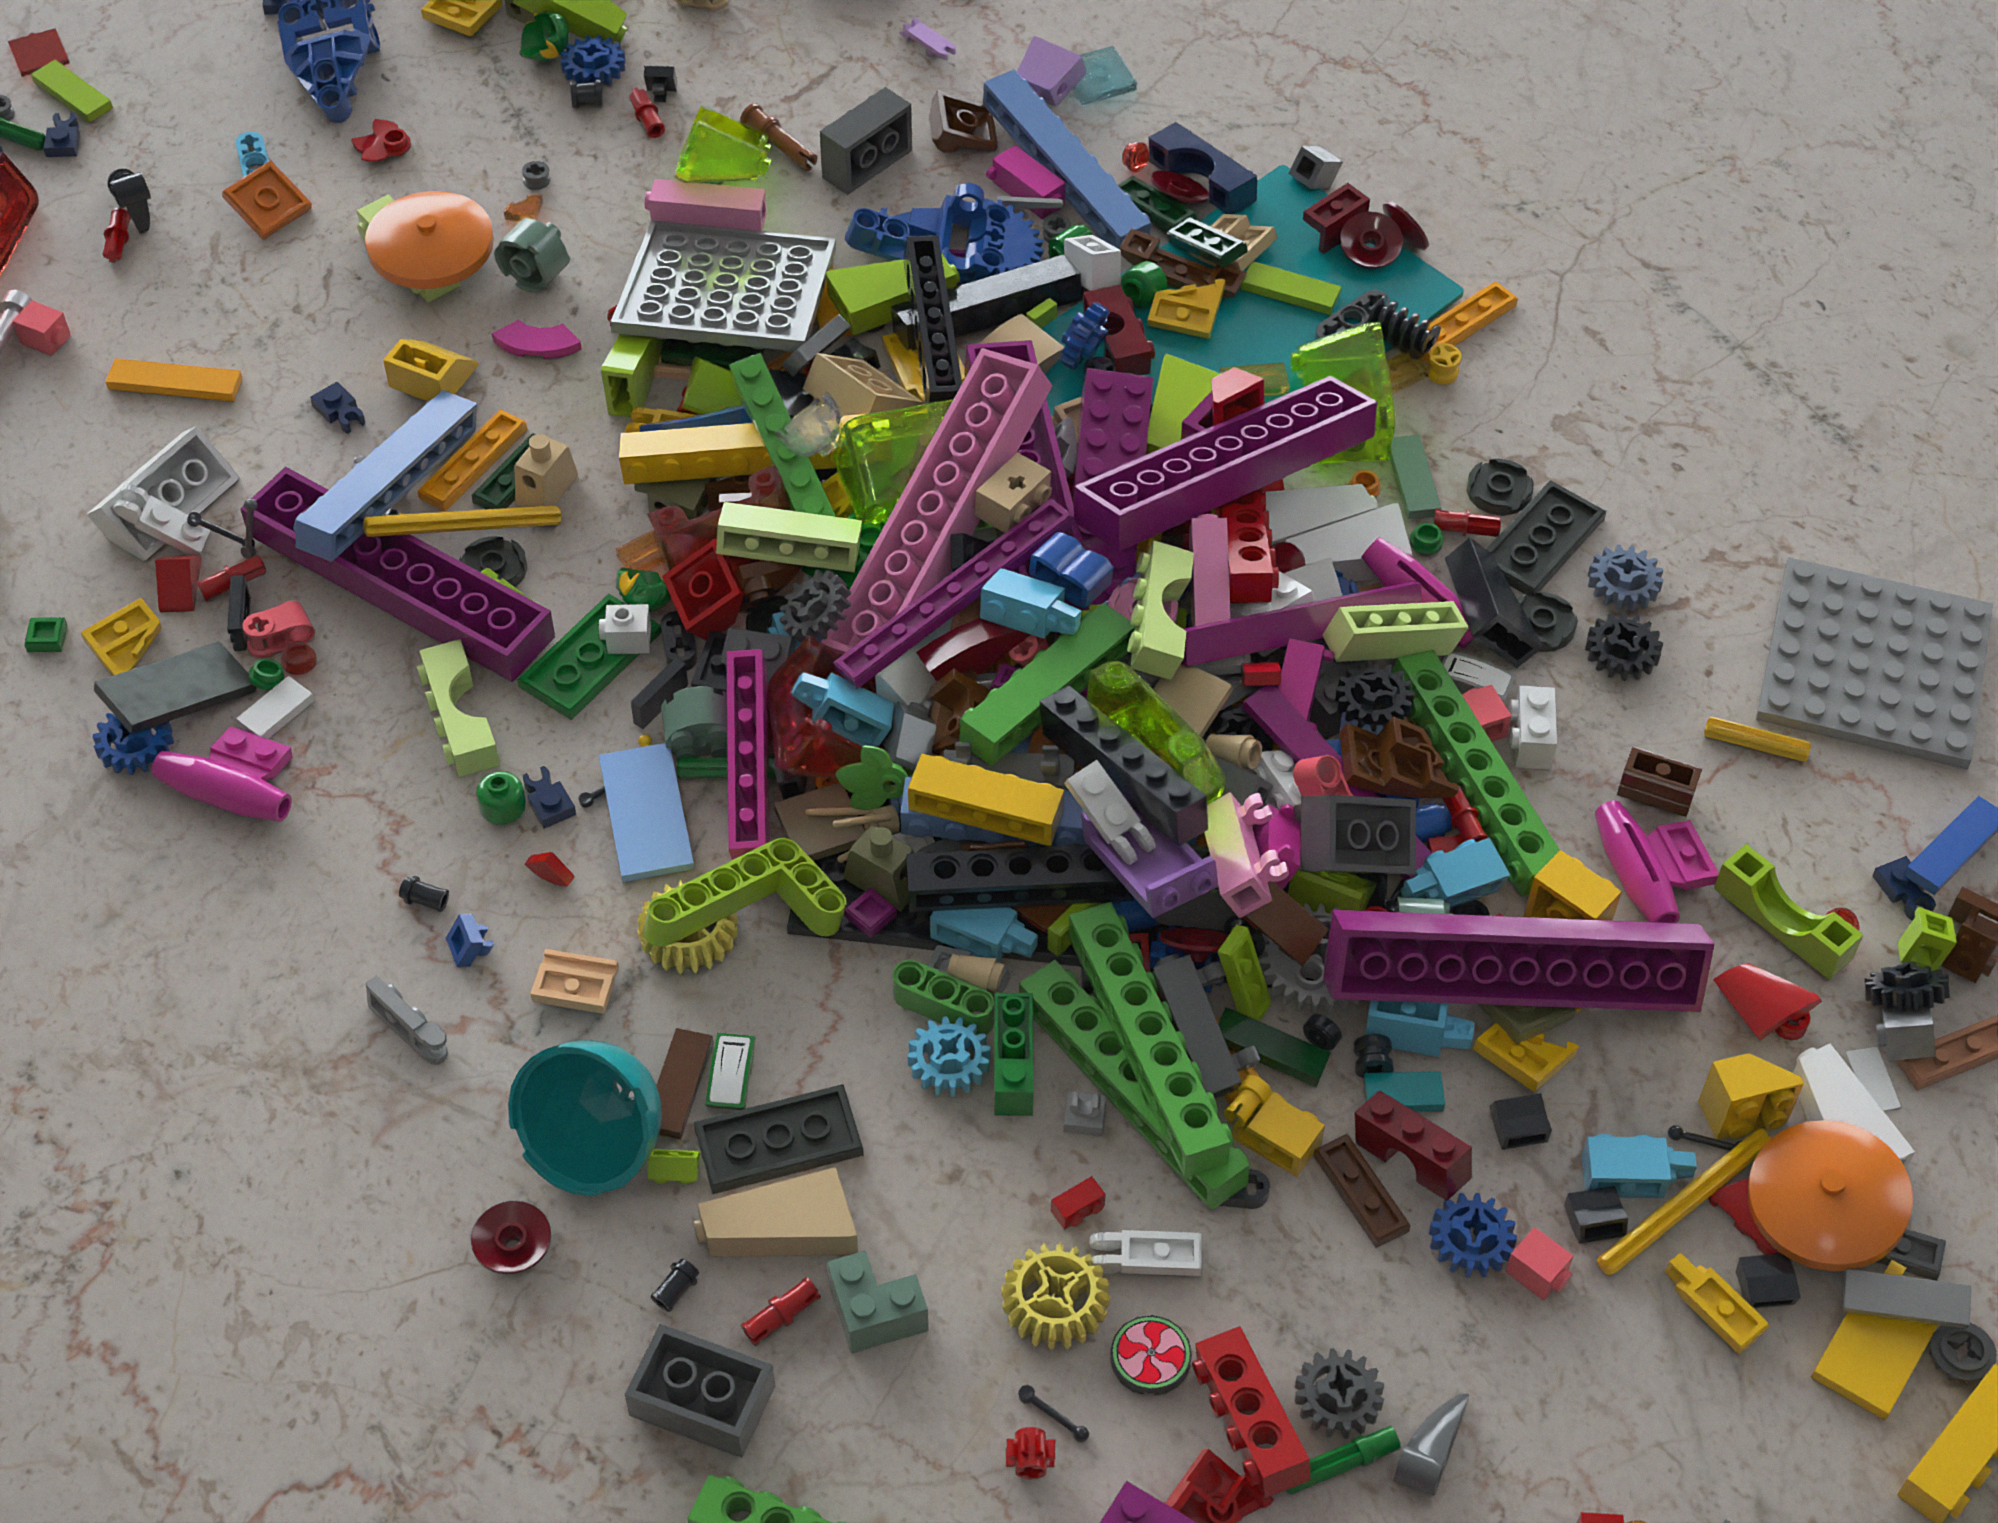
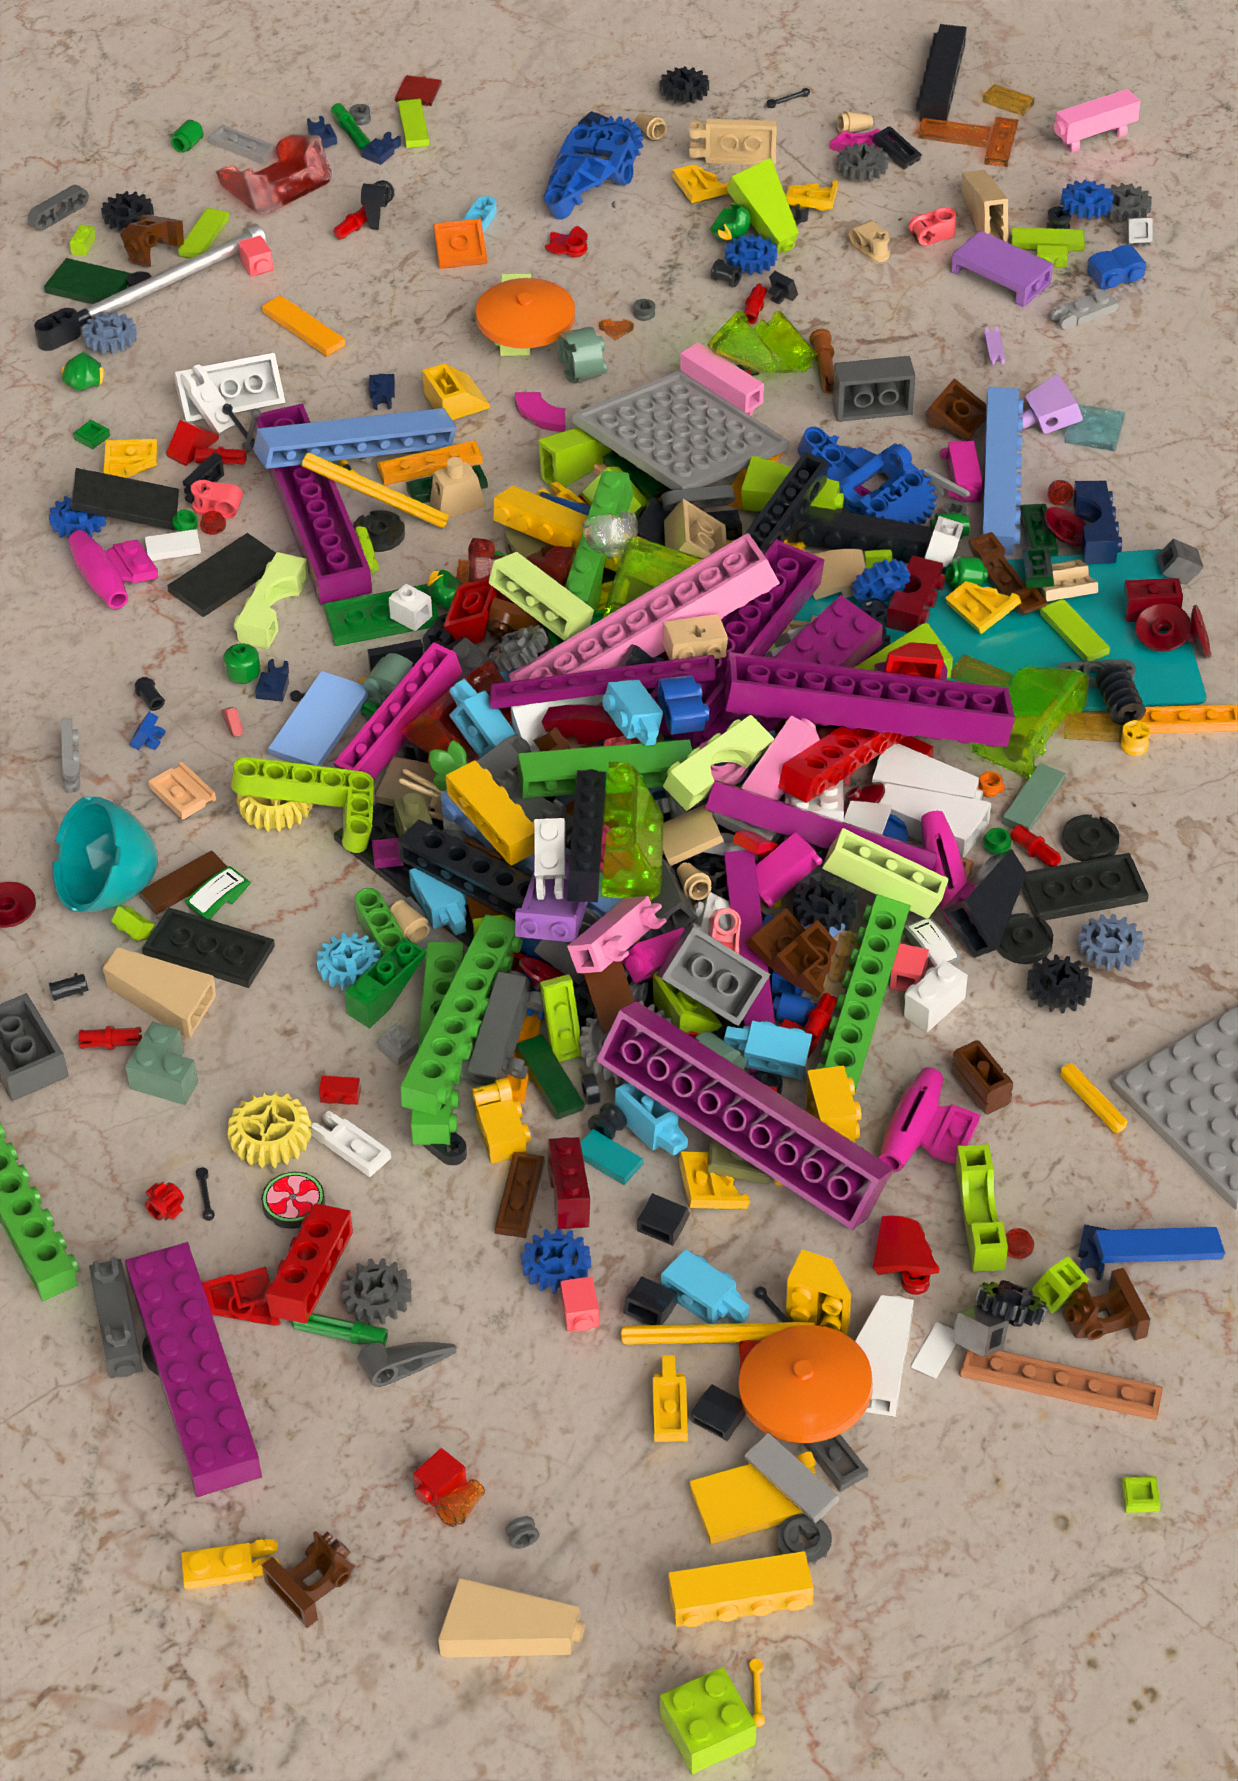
camera: 40 degrees right, 5 degrees down
none -> pearl dark grey tile [167,533,276,617]

